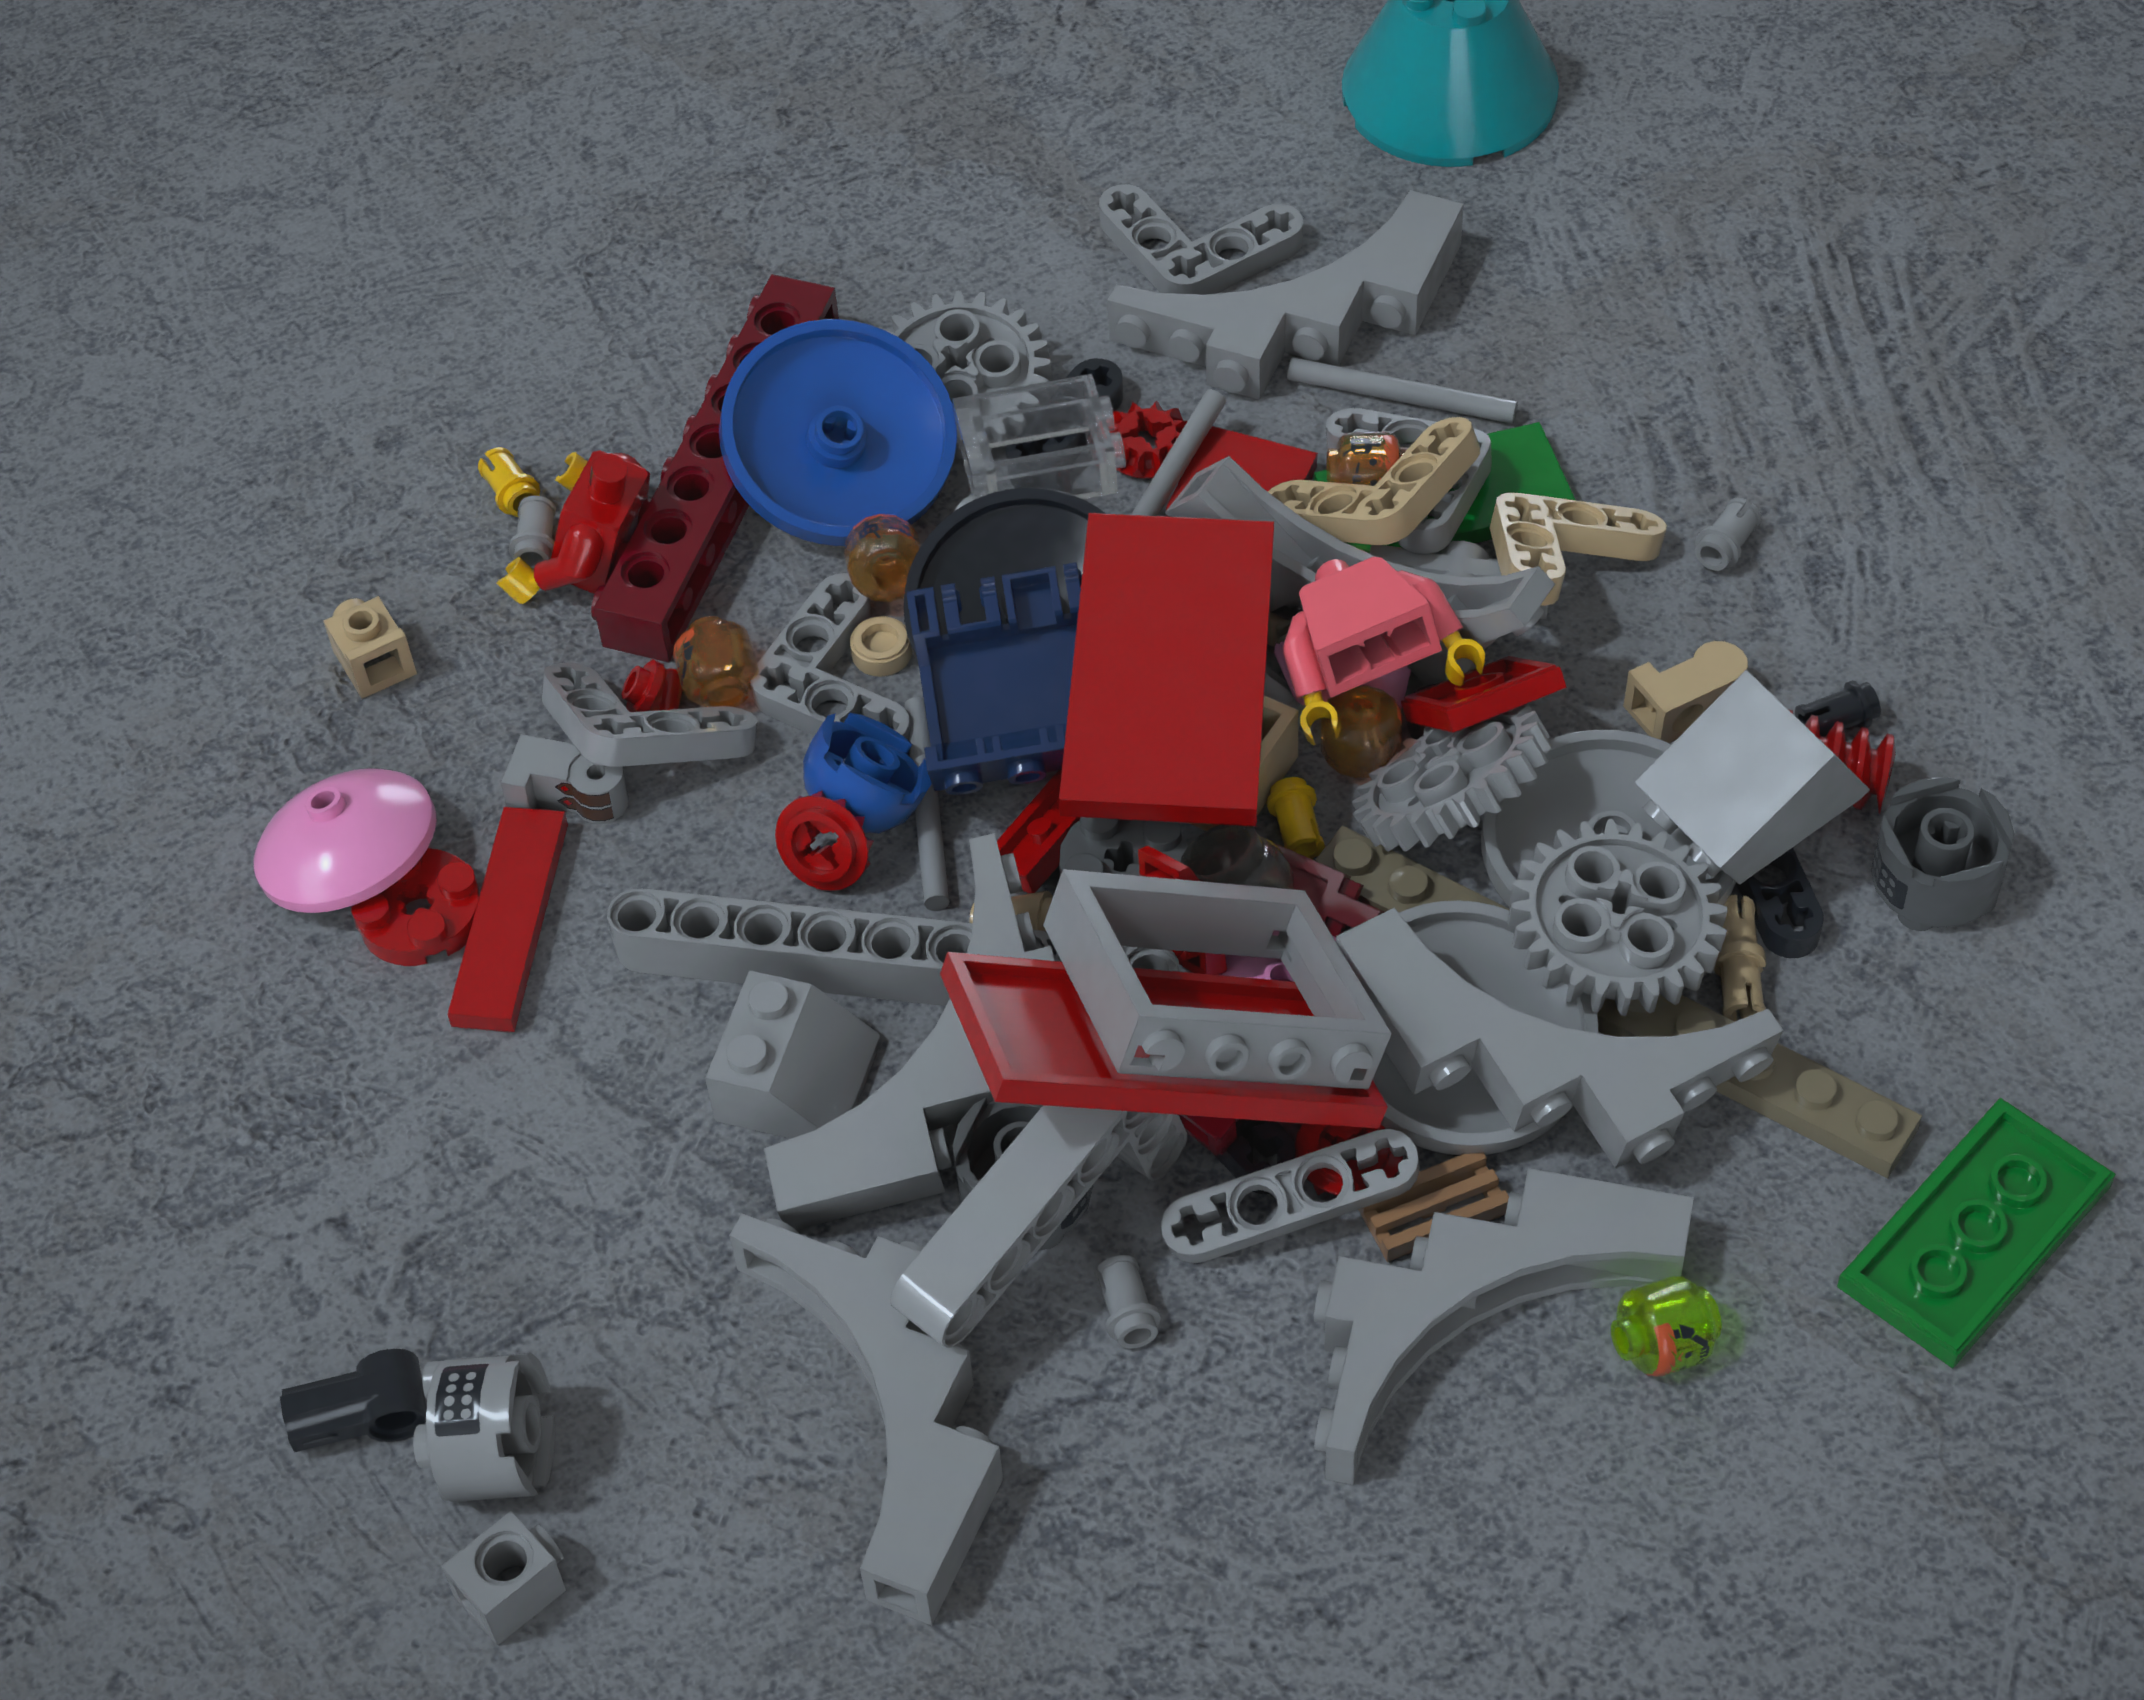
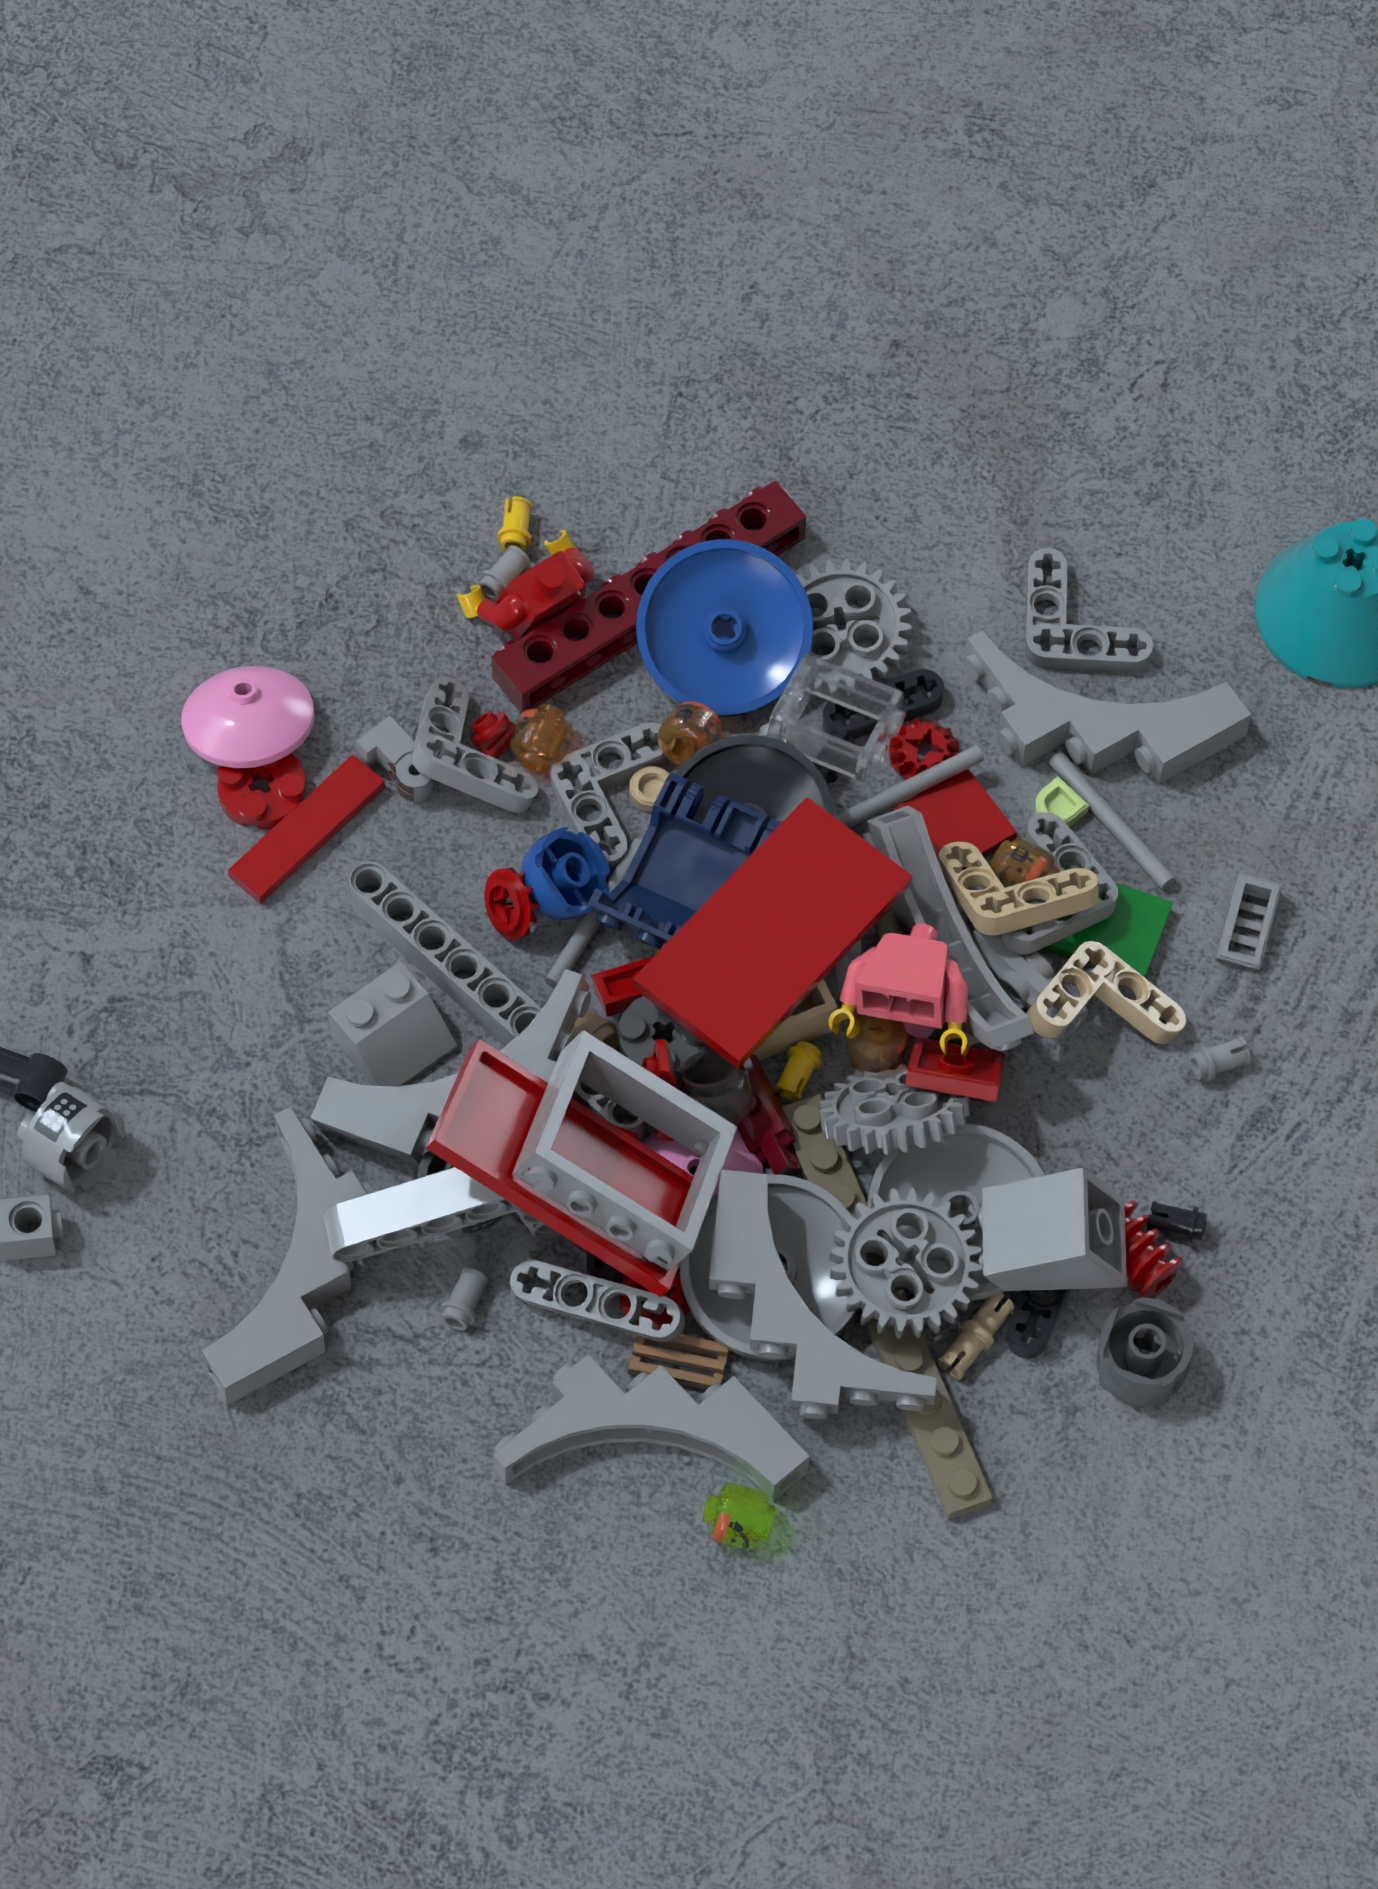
camera: 30 degrees right, 10 degrees up
tan brick [323,596,417,699] -> none
tan leg [1623,641,1748,743] -> none
green tile [1837,1098,2116,1369] -> none
none -> yellowish green tile [1034,776,1089,827]
none -> light grey slope [1216,873,1283,971]

